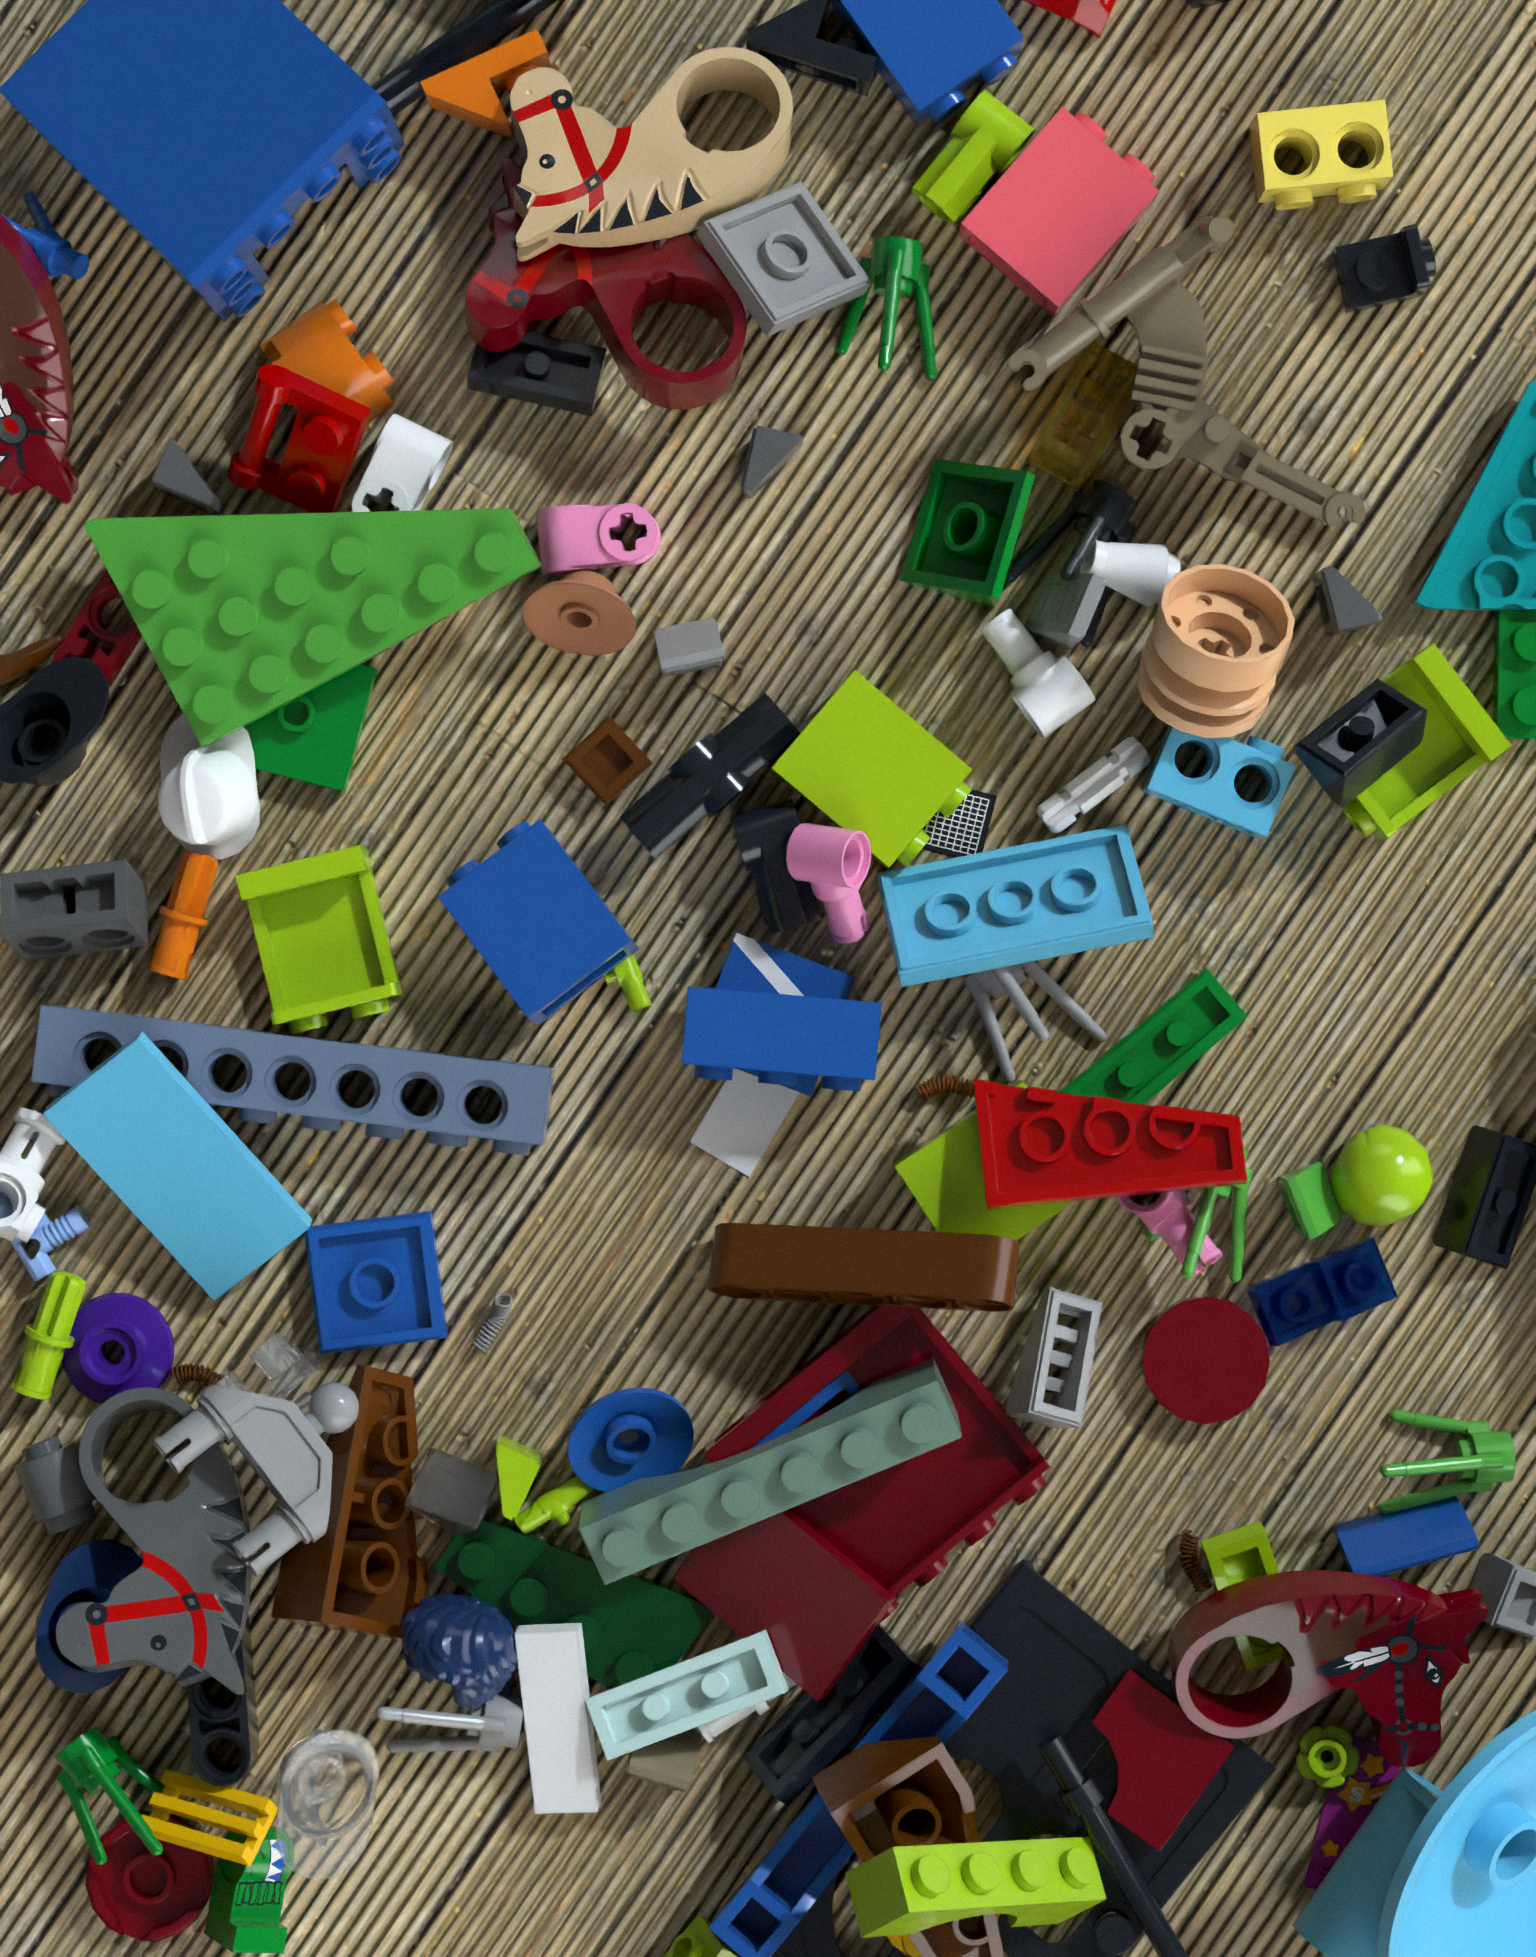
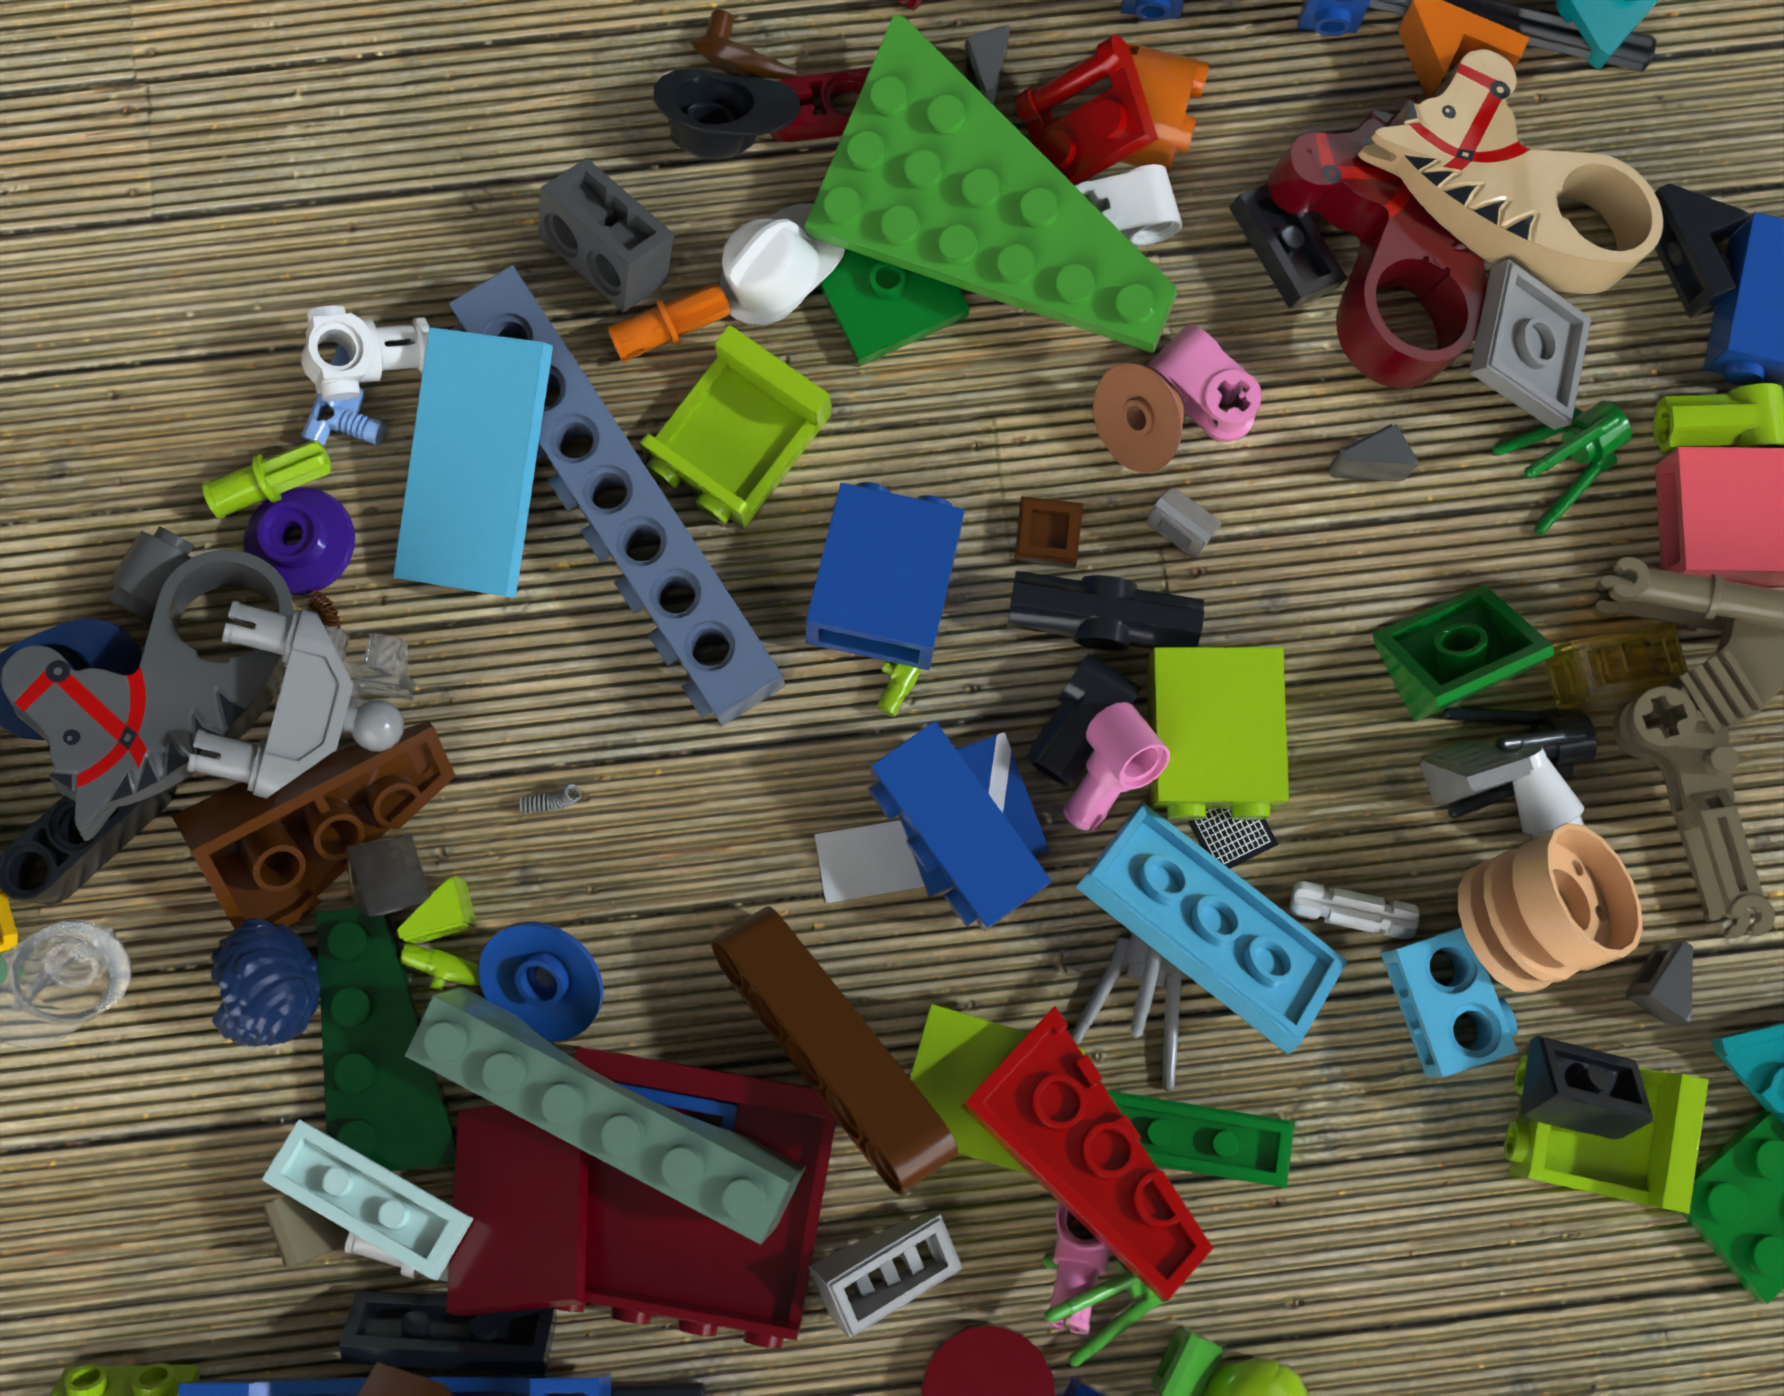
camera: 50 degrees right, 10 degrees down
blue tile [305,1210,448,1354] -> none
light grey plant [376,1682,523,1753] -> none
white tile [514,1623,601,1814] -> none
dark orange leg [915,1074,975,1100] -> none
white pin [981,609,1095,738] -> none

